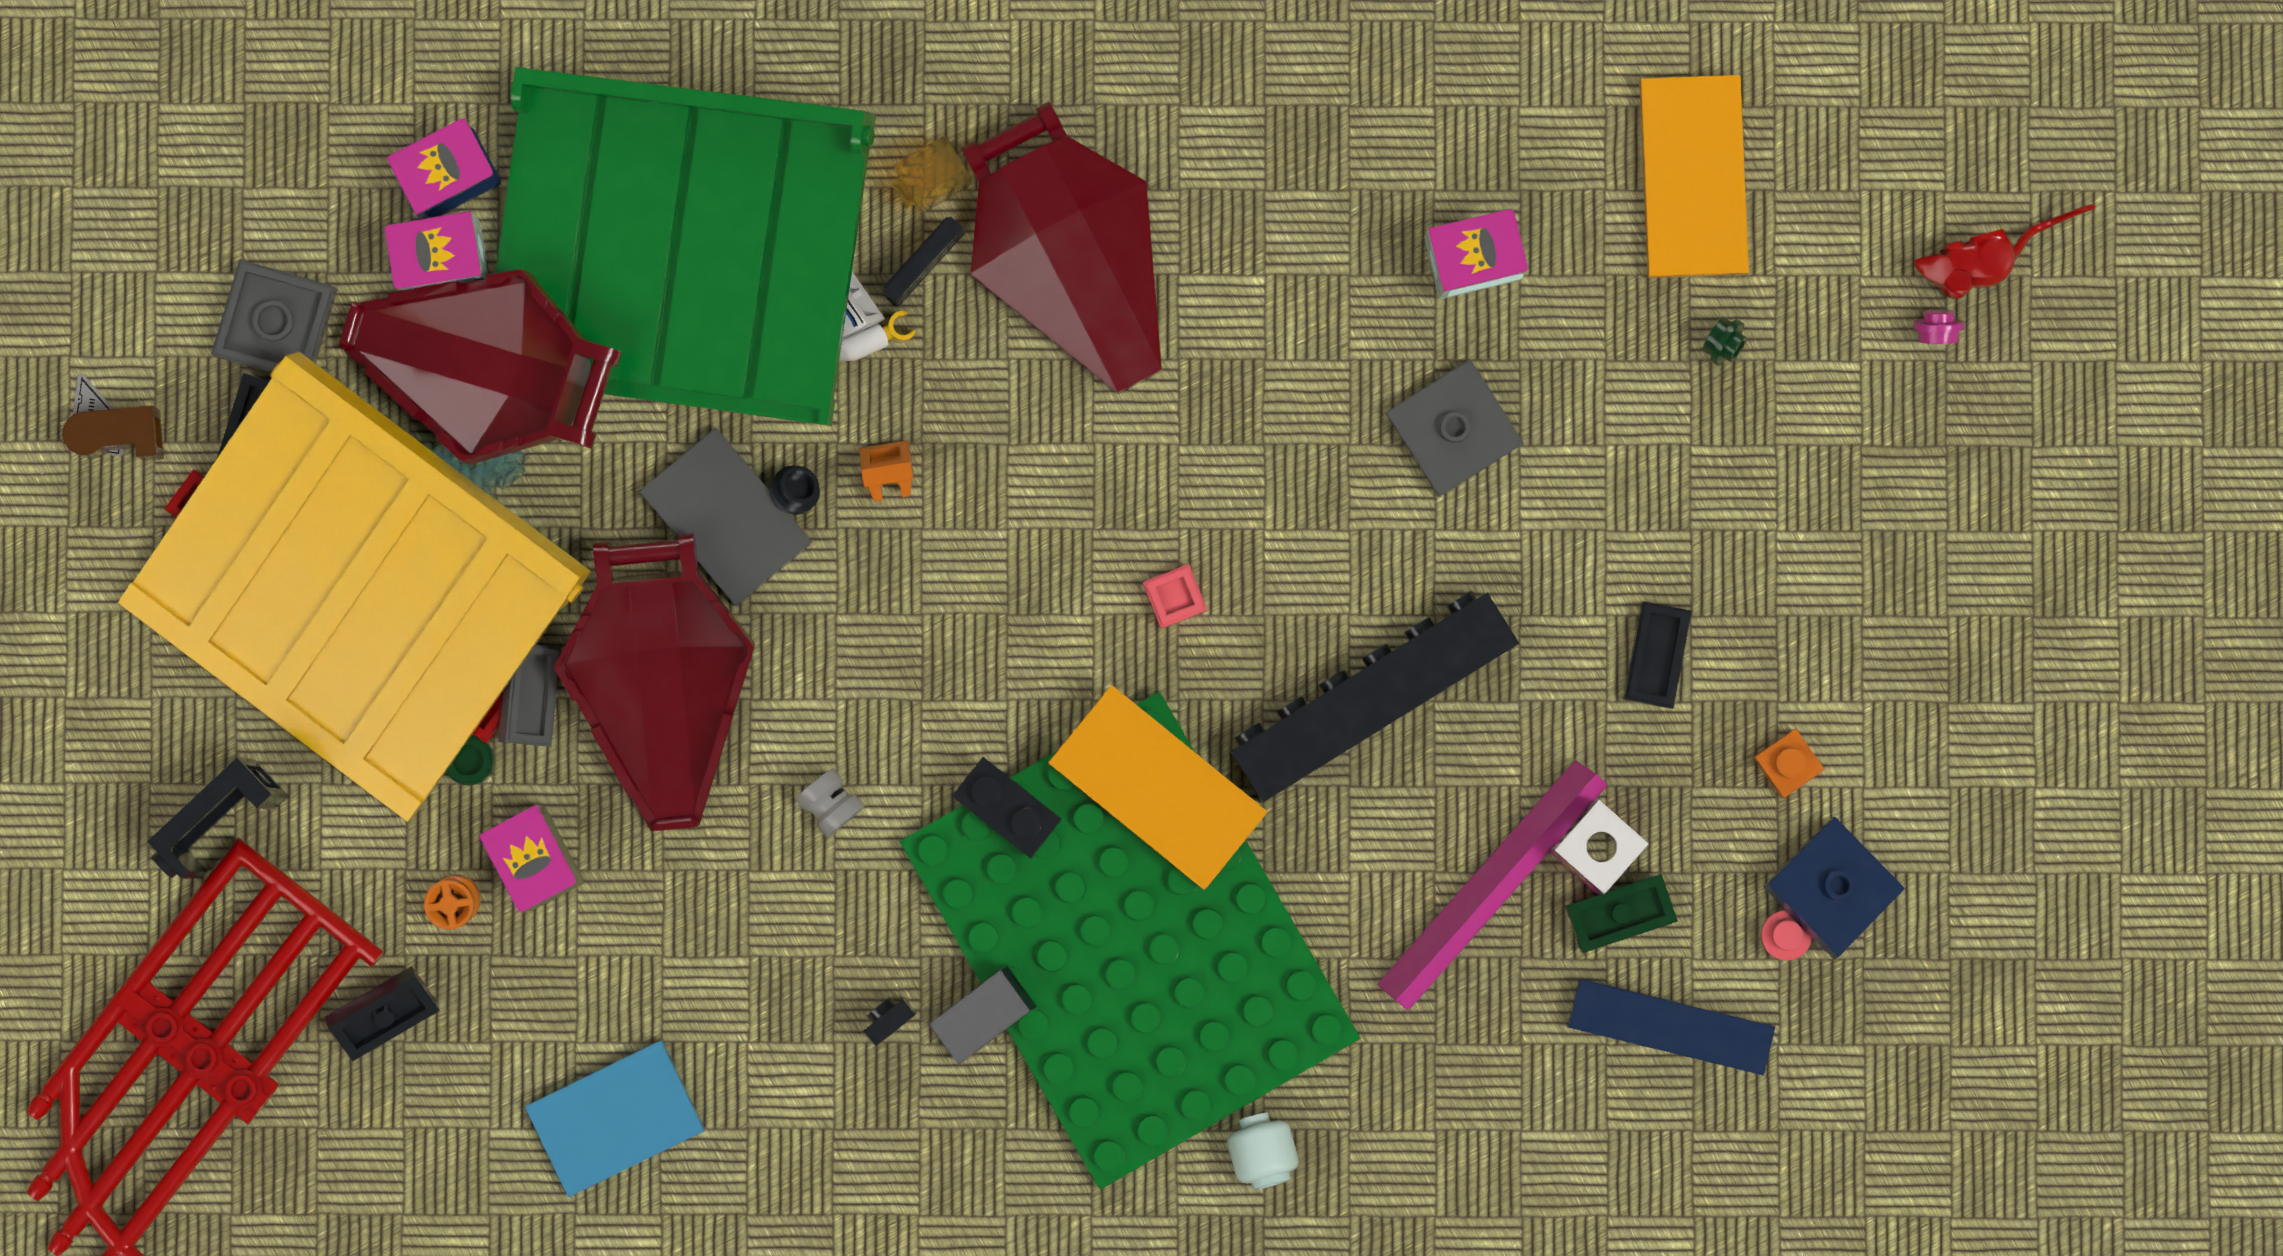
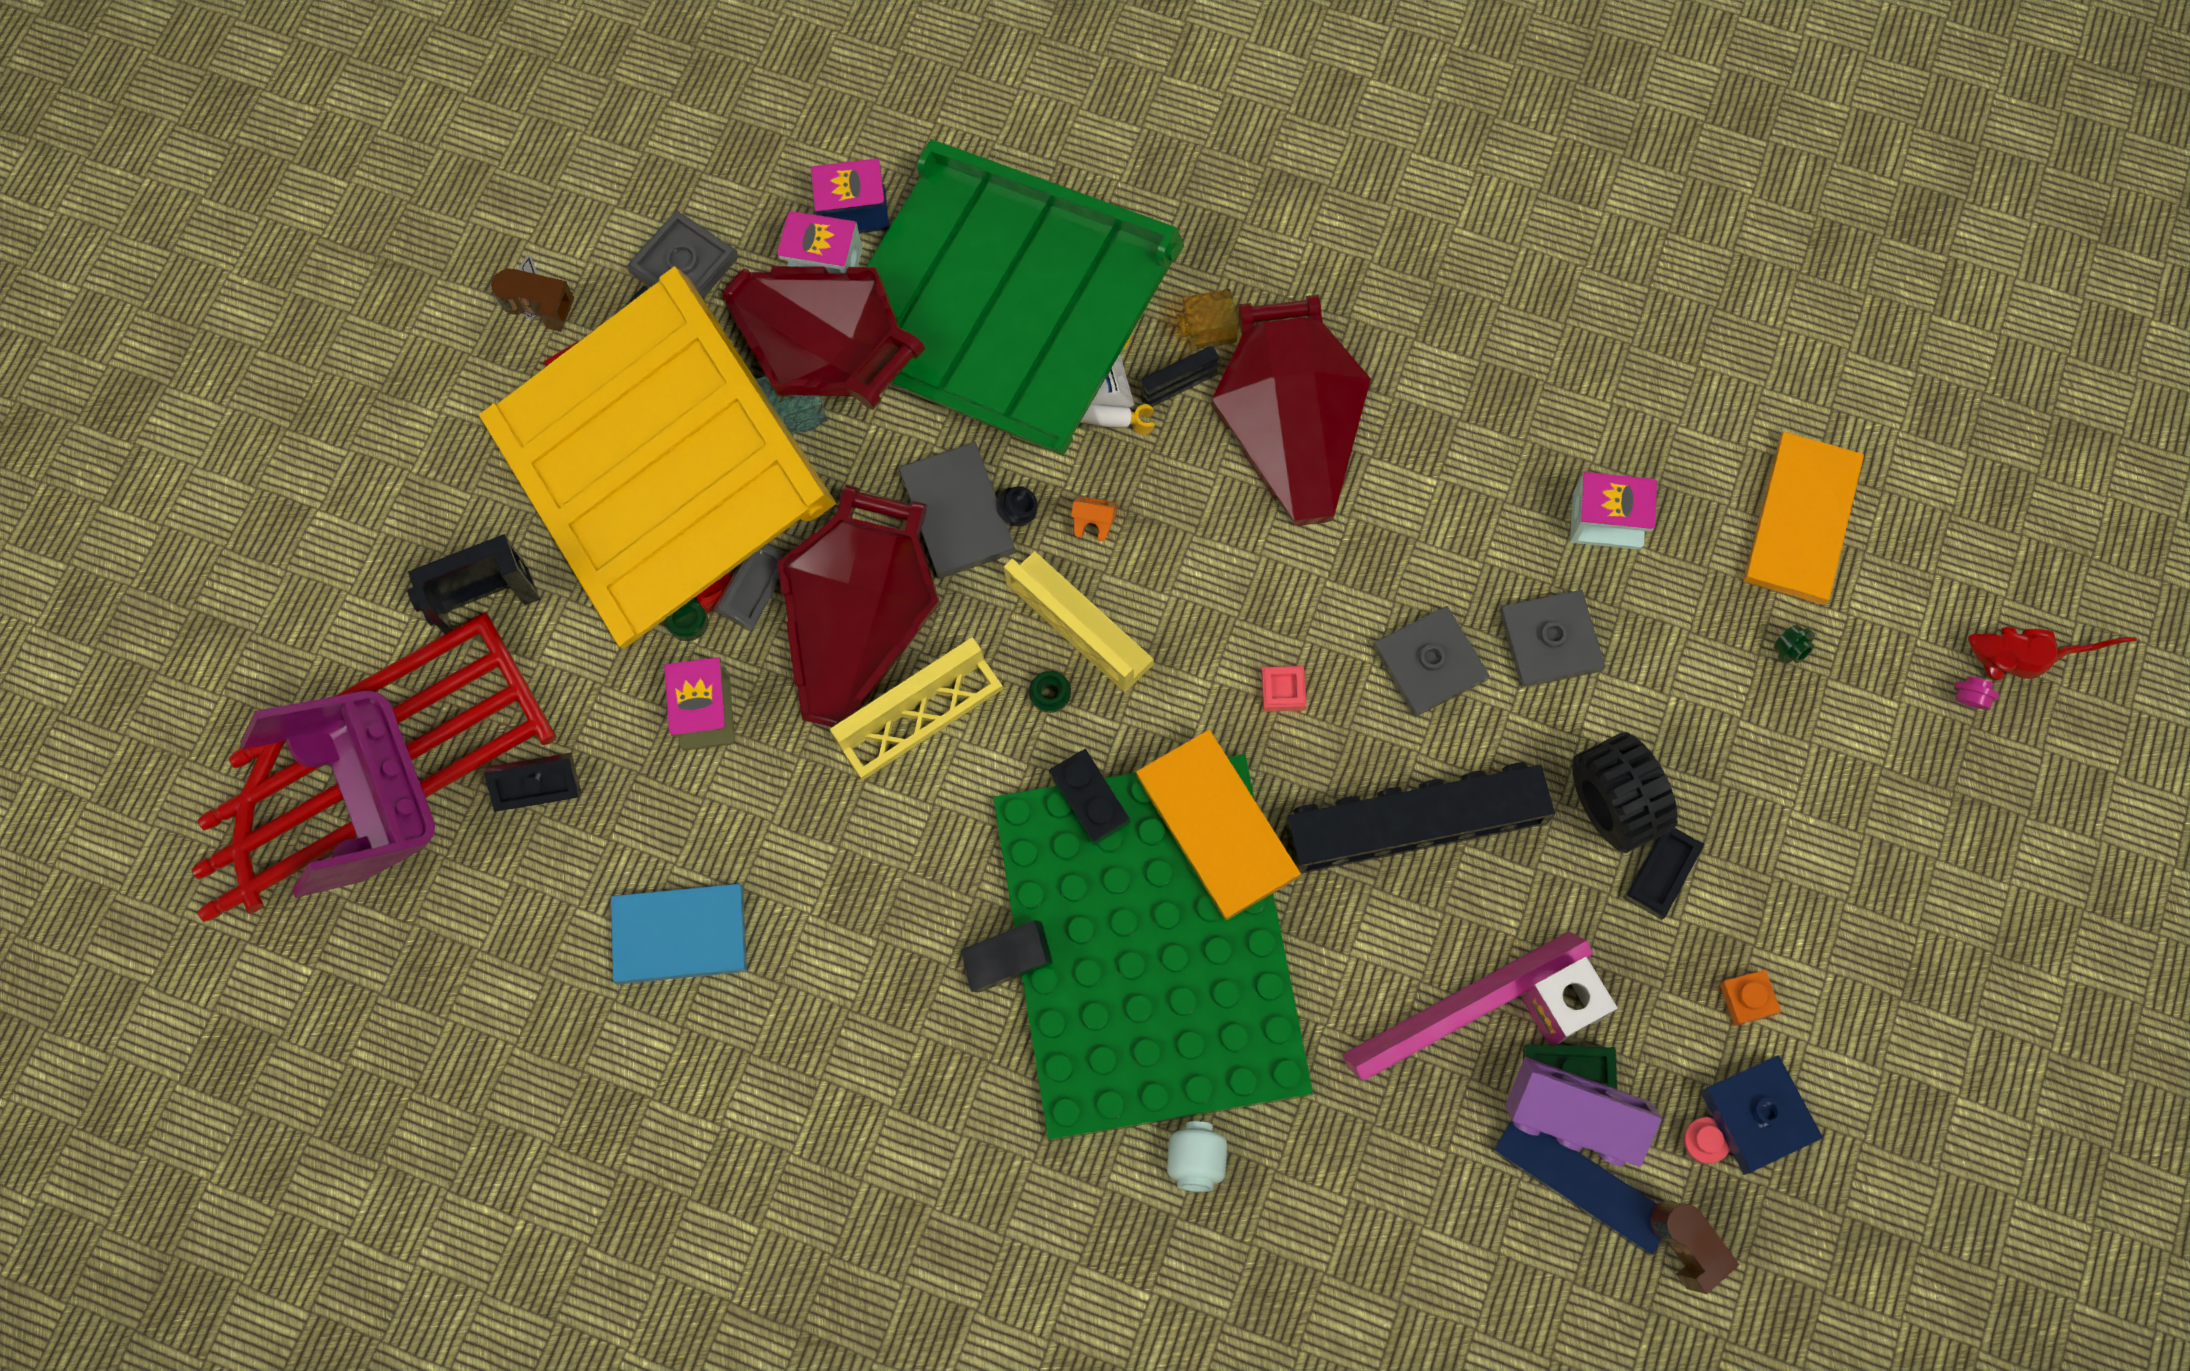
camera: 25 degrees right, 15 degrees down
orange wheel [424,875,481,930] -> none
light grey wheel [795,768,865,838] -> none
black plate [863,997,918,1046] -> none
none -> magenta windscreen [240,691,435,898]
none -> light yellow fence [830,637,1003,781]
none -> light yellow fence [1004,551,1154,693]
none -> dark green plate [1029,671,1071,713]
none -> dark grey plate [1373,606,1490,717]
none -> medium lavender brick [1505,1057,1662,1167]
none -> black tyre [1572,732,1678,853]
none -> reddish brown leg [1650,1201,1740,1294]

